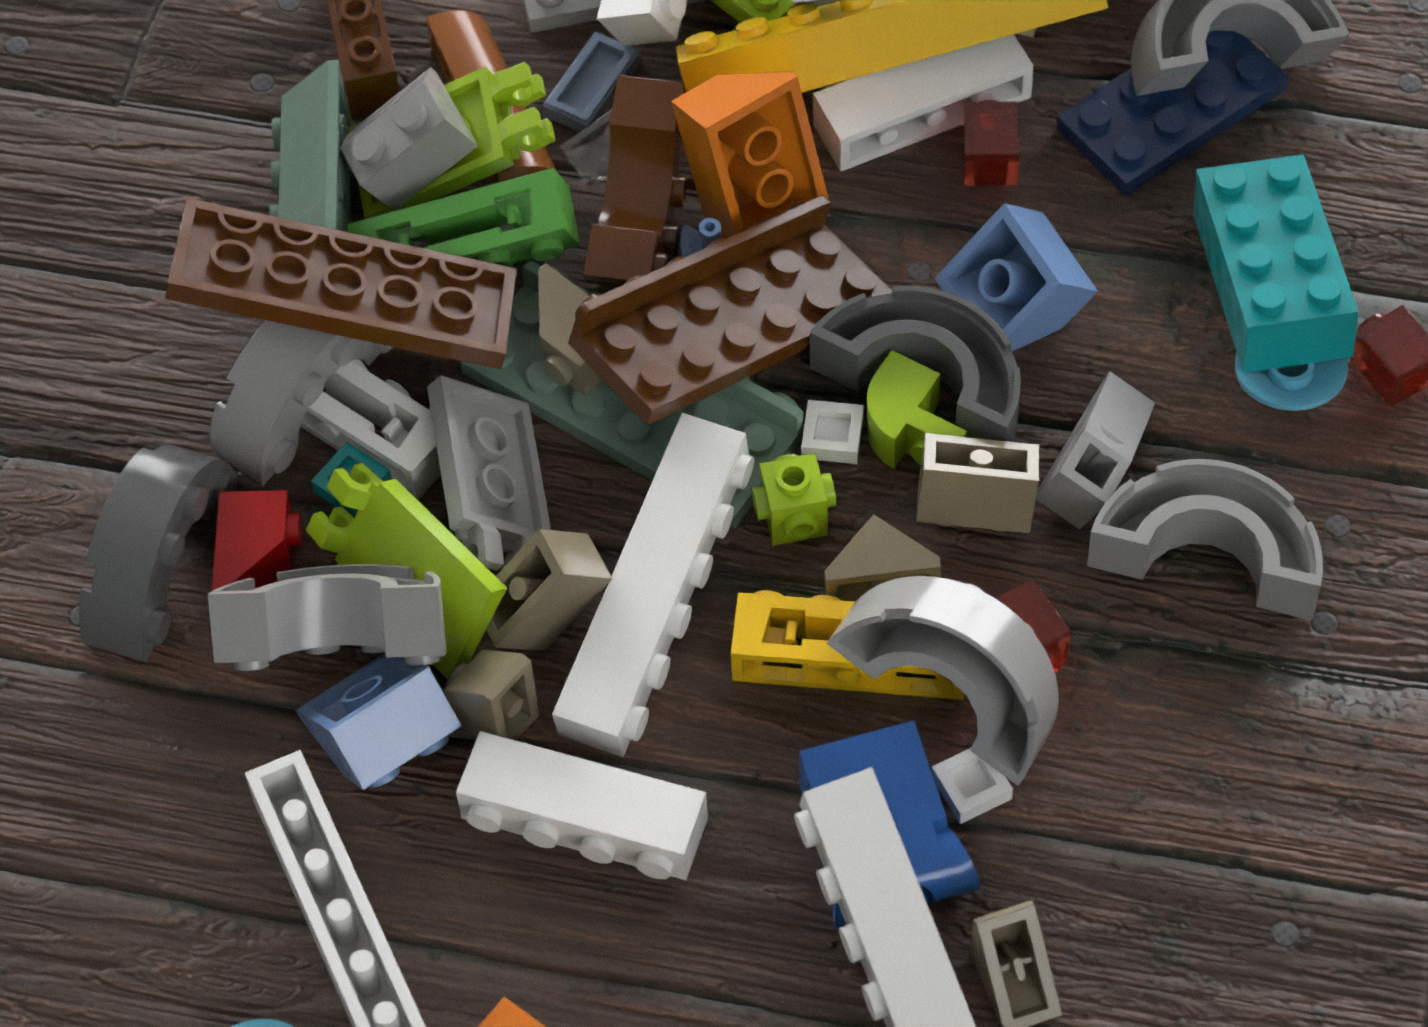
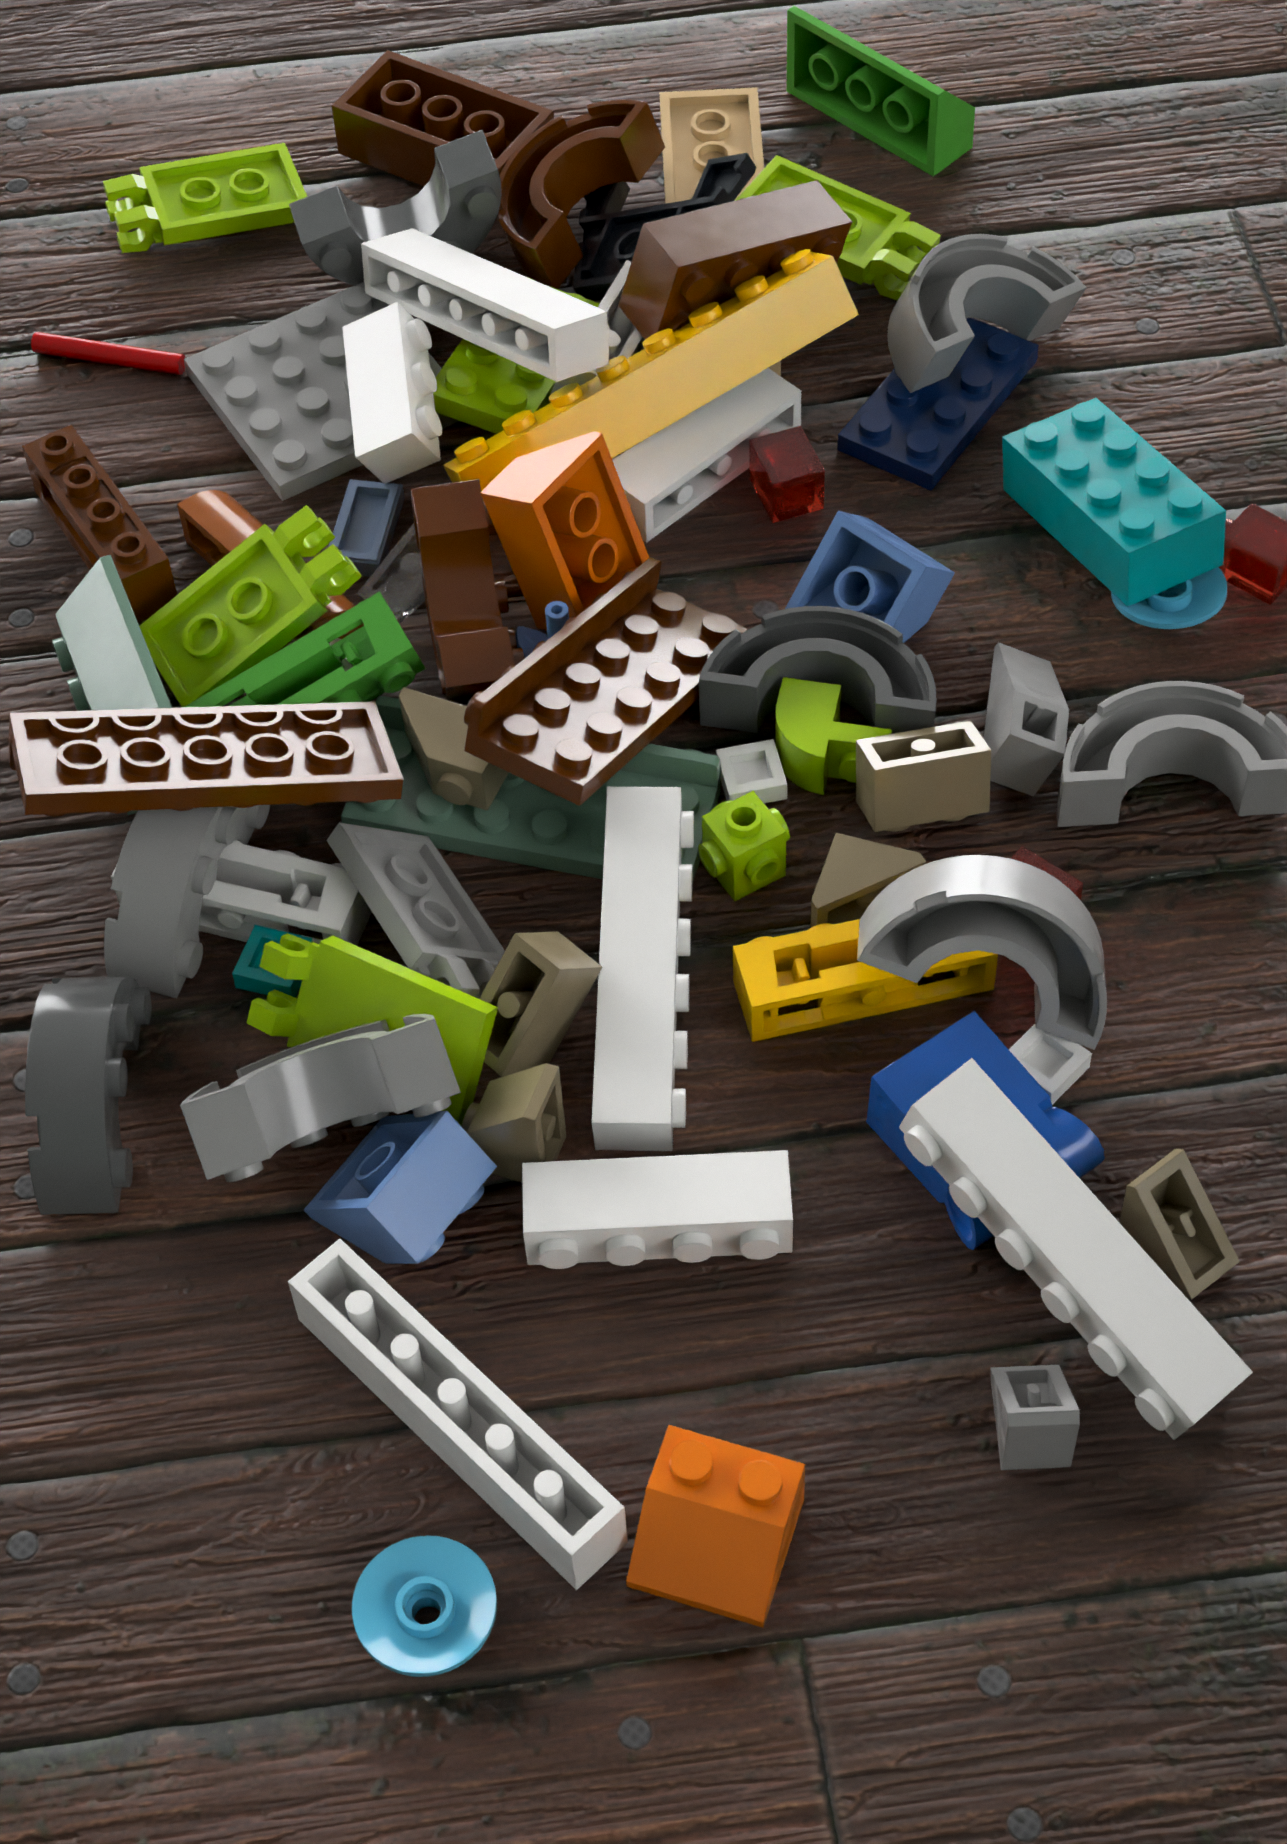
camera: 20 degrees left, 5 degrees down
red slope [211,490,303,591] -> none
light grey slope [340,67,478,211] -> none

